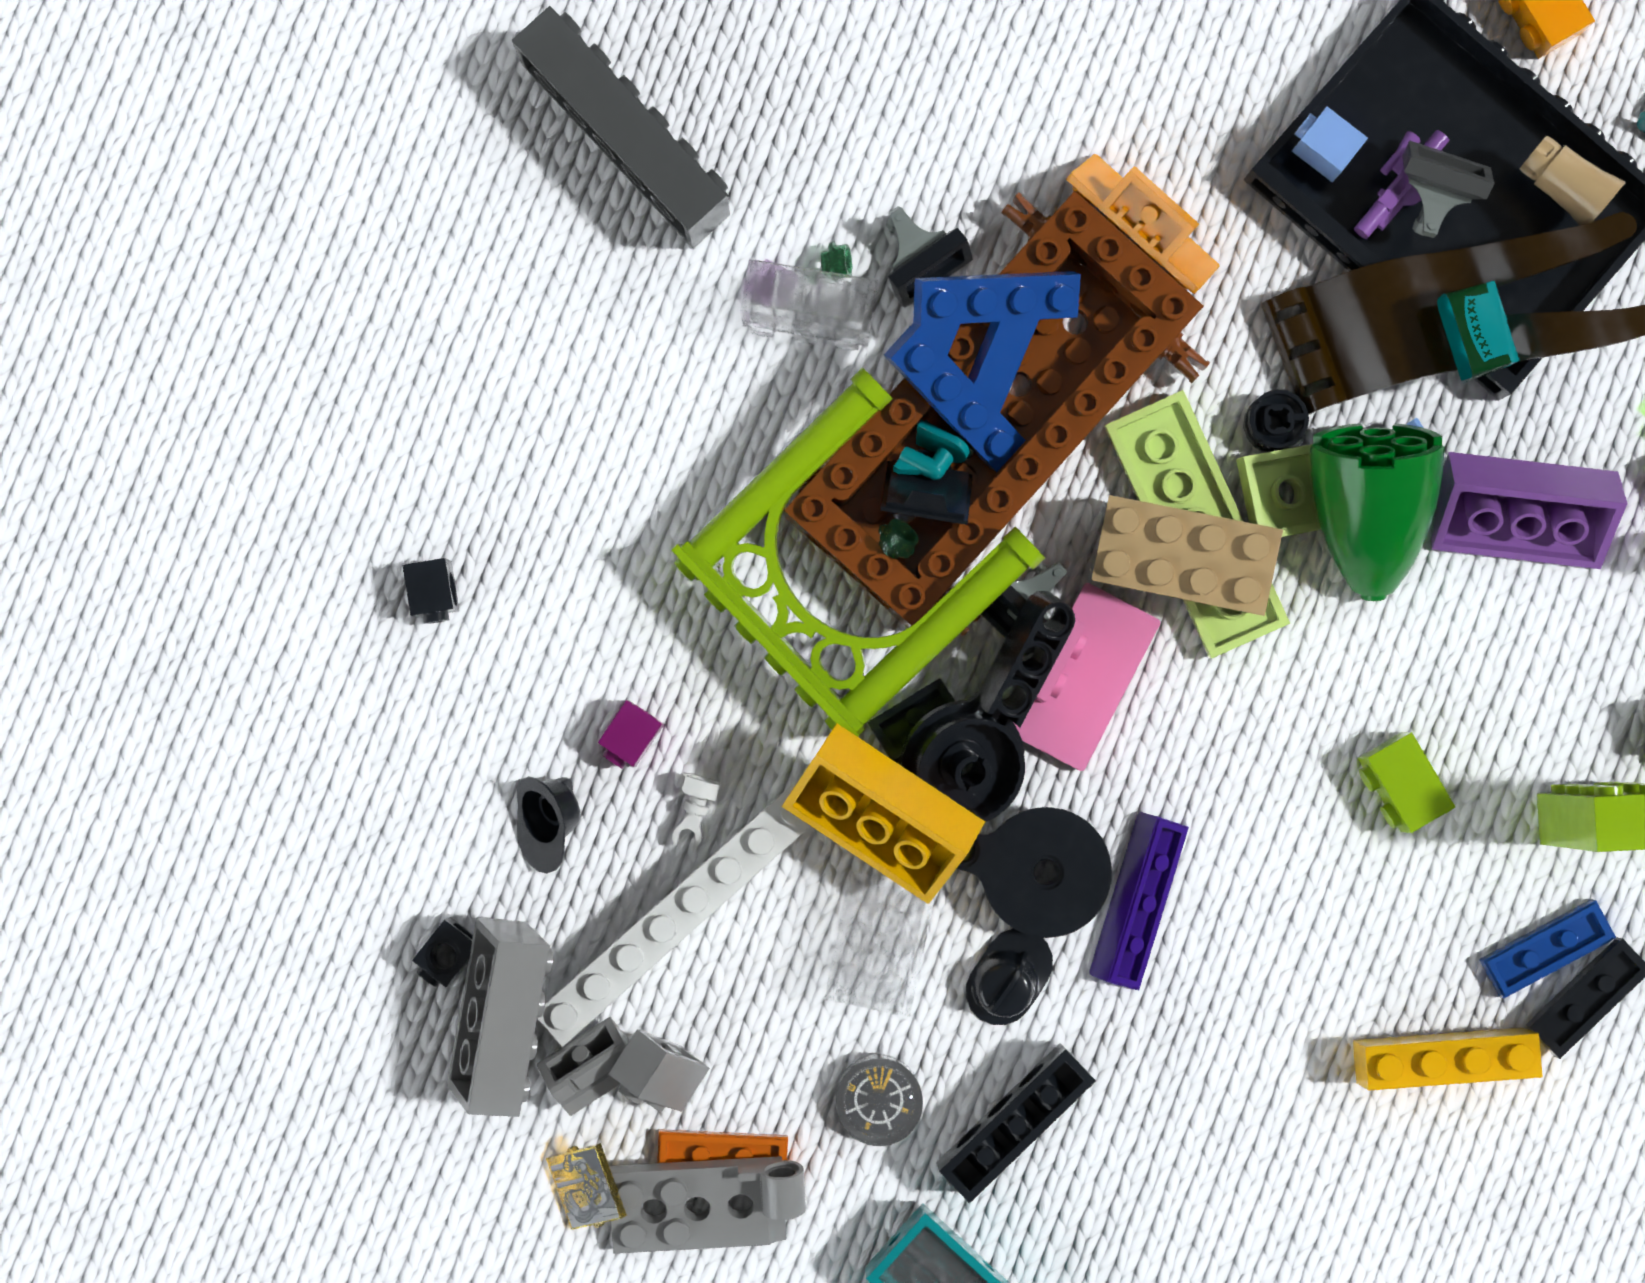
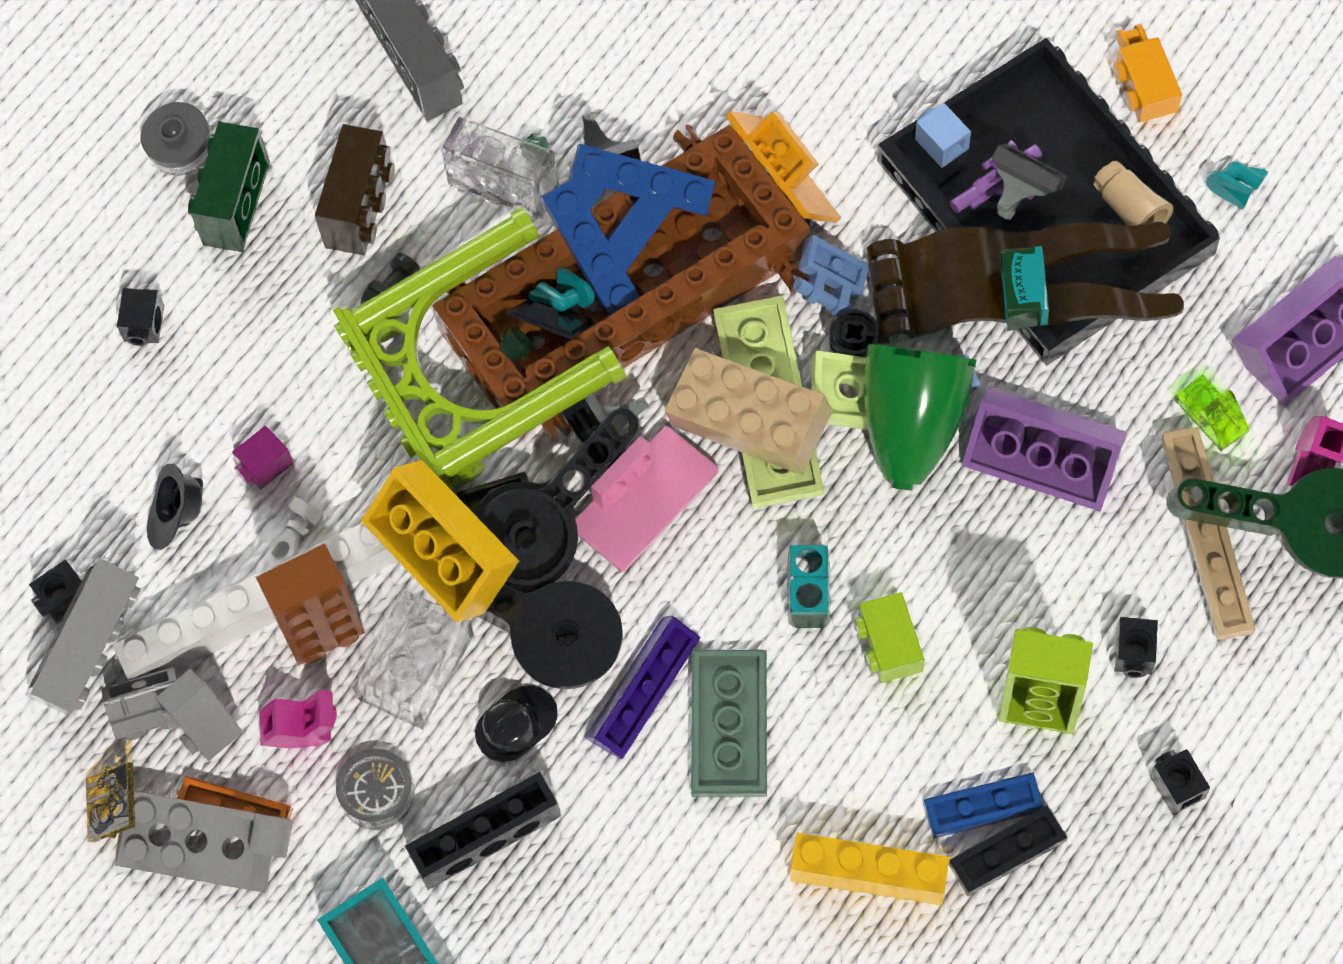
camera: 25 degrees right, 20 degrees down
none -> dark grey piece [140,102,214,176]
none -> dark green brick [188,121,270,253]
none -> dark orange brick [255,543,365,666]
none -> dark pink brick [259,690,337,748]
none -> dark brown brick [314,124,395,256]
none -> pearl dark grey leg [360,253,420,304]
none -> sand green tile [691,650,767,797]
none -> teal piece [787,545,831,628]
none -> medium blue plate [793,235,868,317]

